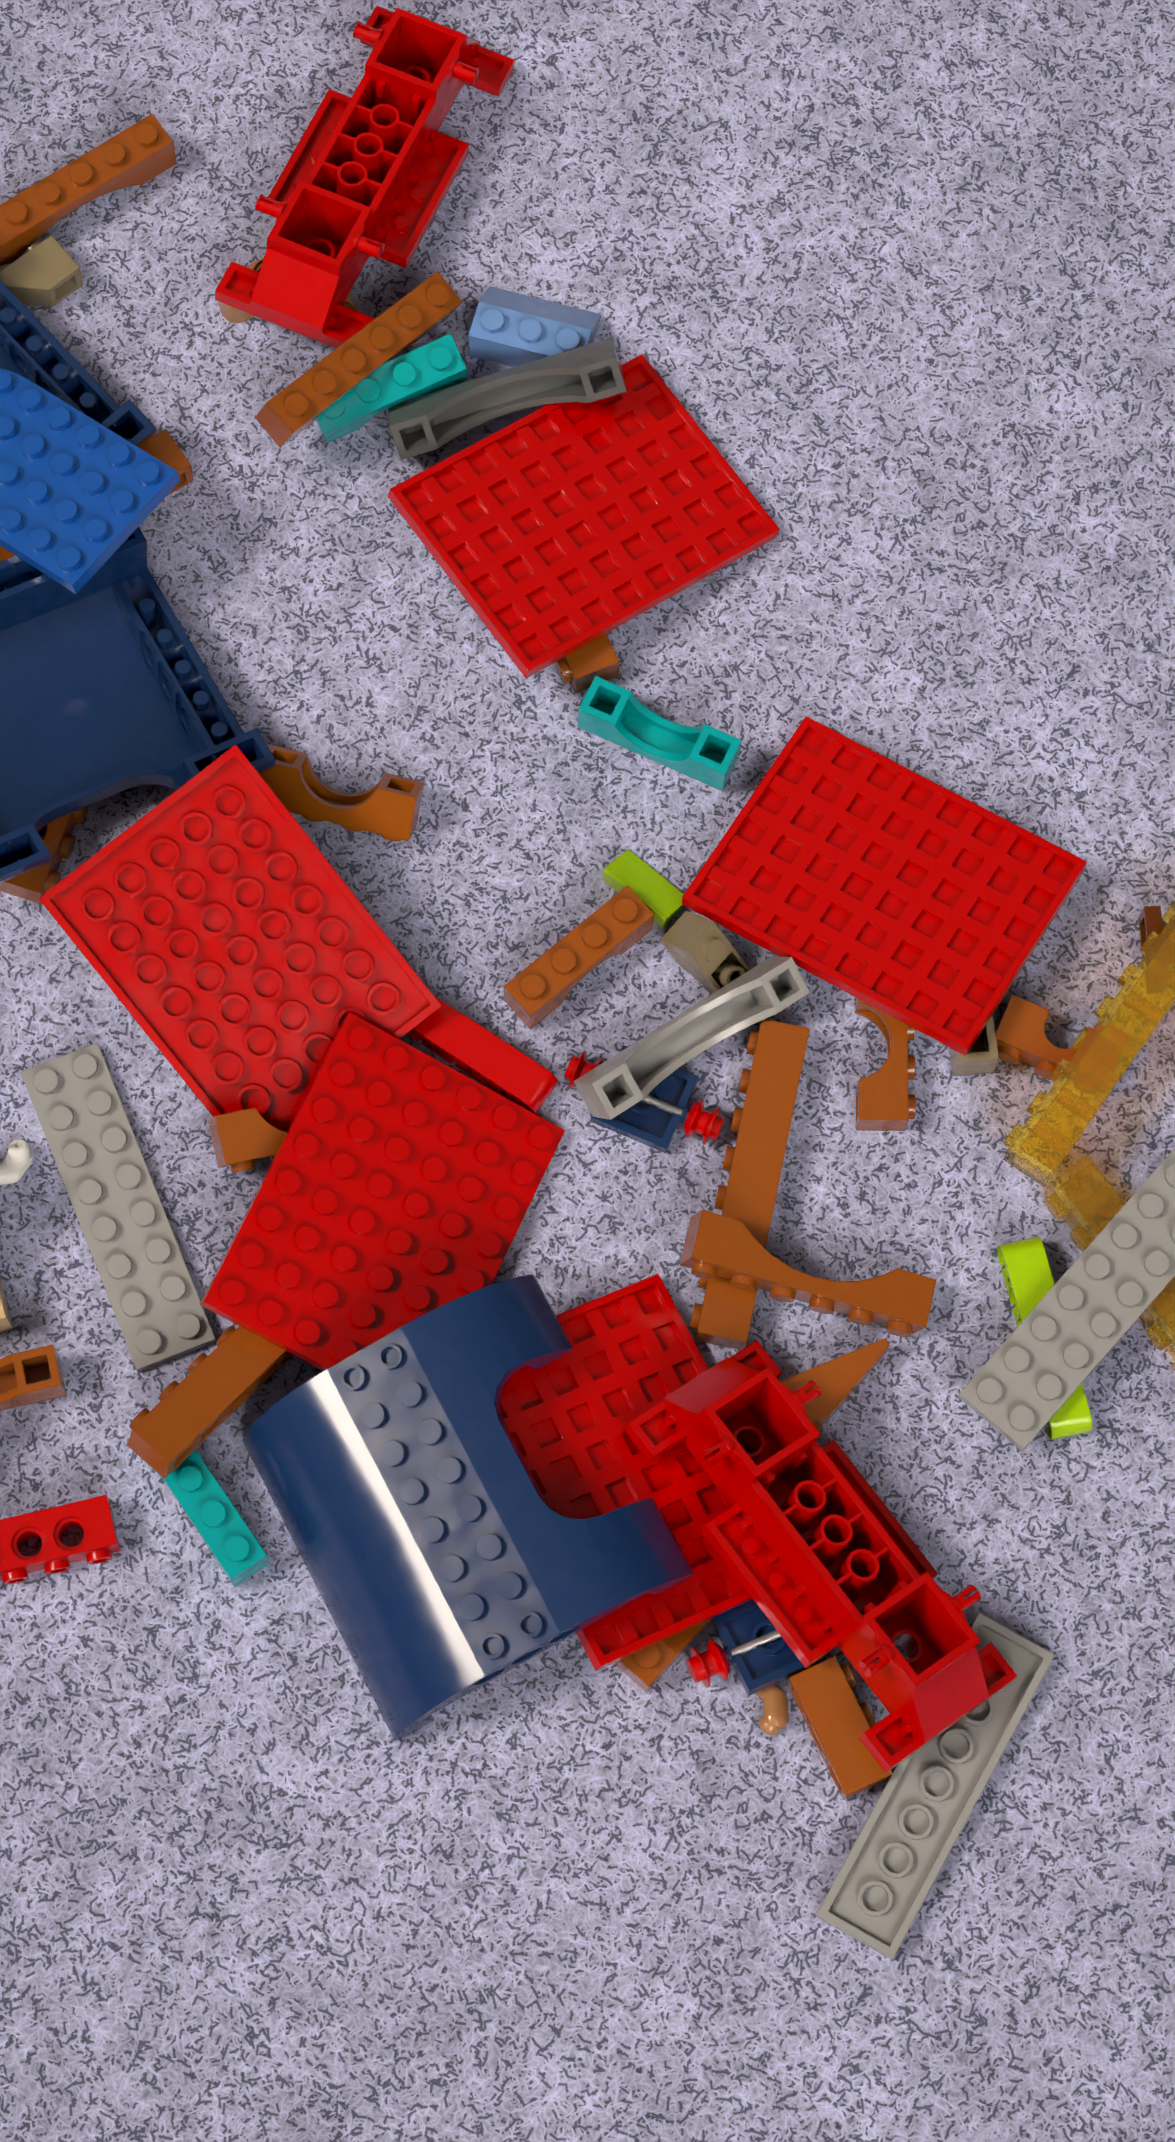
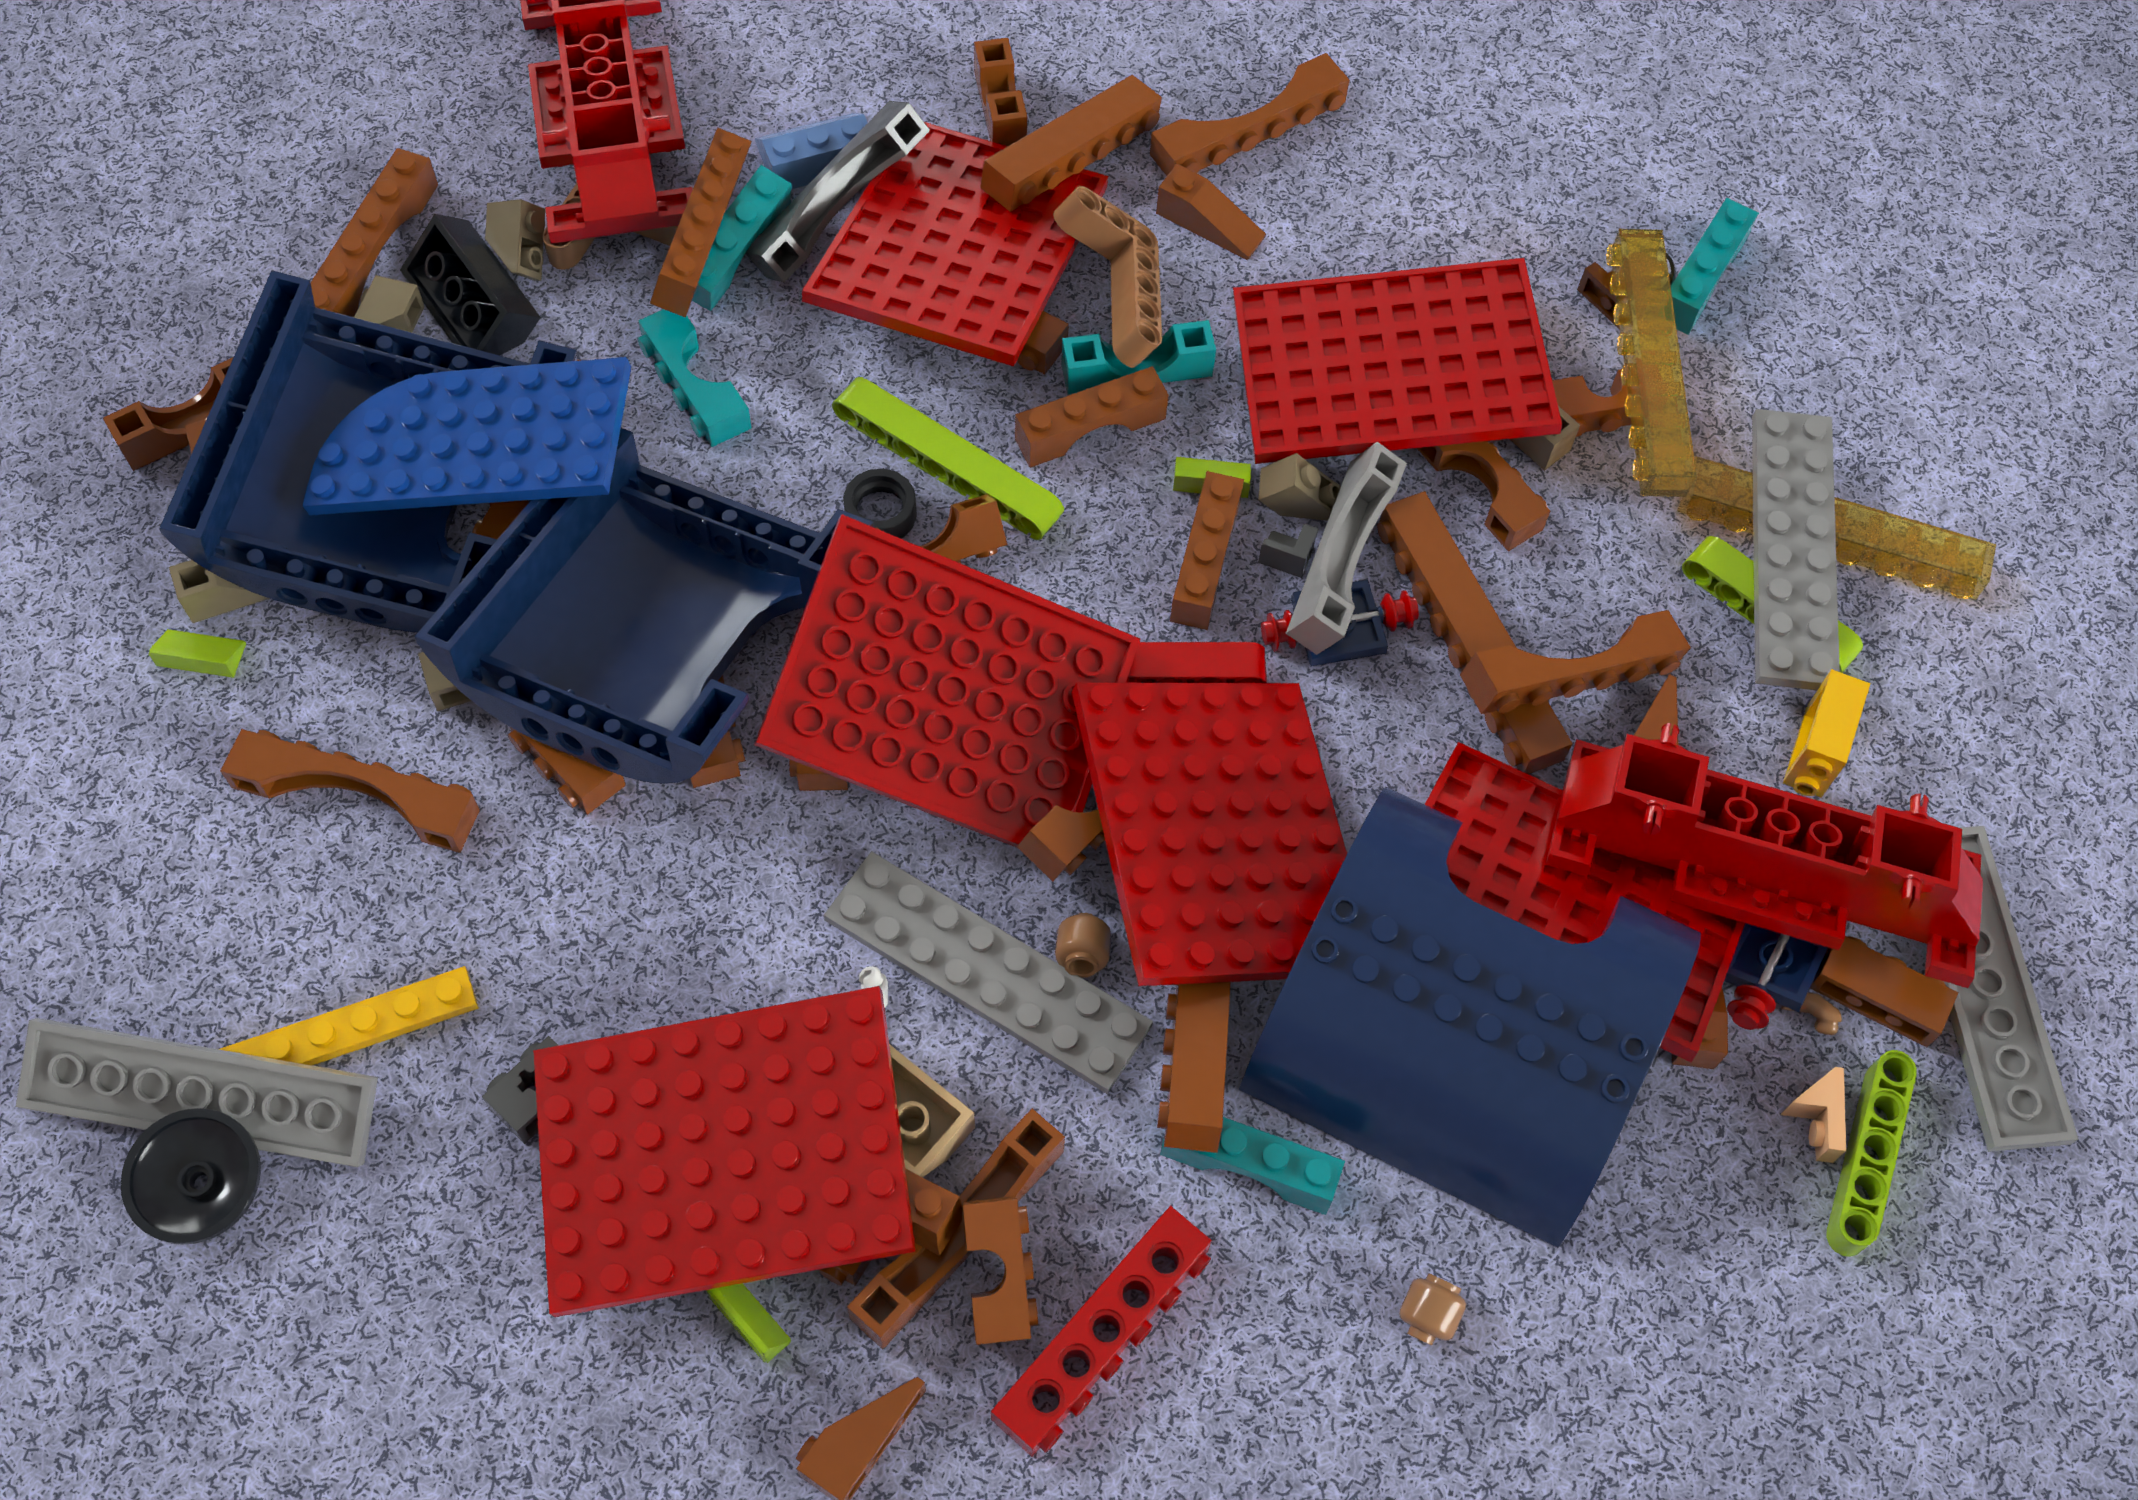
camera: 35 degrees left, 10 degrees down
none -> black slope [400,214,541,356]
none -> dark tan slope [485,199,545,281]
none -> teal arch [637,309,752,447]
none -> lime beam [832,377,1064,540]
none -> black tyre [843,468,917,539]
none -> dark orange arch [974,38,1028,146]
none -> dark orange brick [980,75,1162,212]
none -> dark orange arch [1015,366,1169,468]
none -> medium nougat beam [1053,186,1162,368]
none -> medium nougat head [1055,913,1111,977]
none -> dark orange arch [1150,53,1350,176]
none -> dark orange slope [1156,164,1266,260]
none -> dark grey panel [1258,524,1318,578]
none -> medium nougat head [1399,1273,1466,1345]
none -> light nougat slope [1781,1067,1846,1163]
none -> yellow window [1783,669,1871,798]
none -> lime beam [1826,1050,1917,1257]

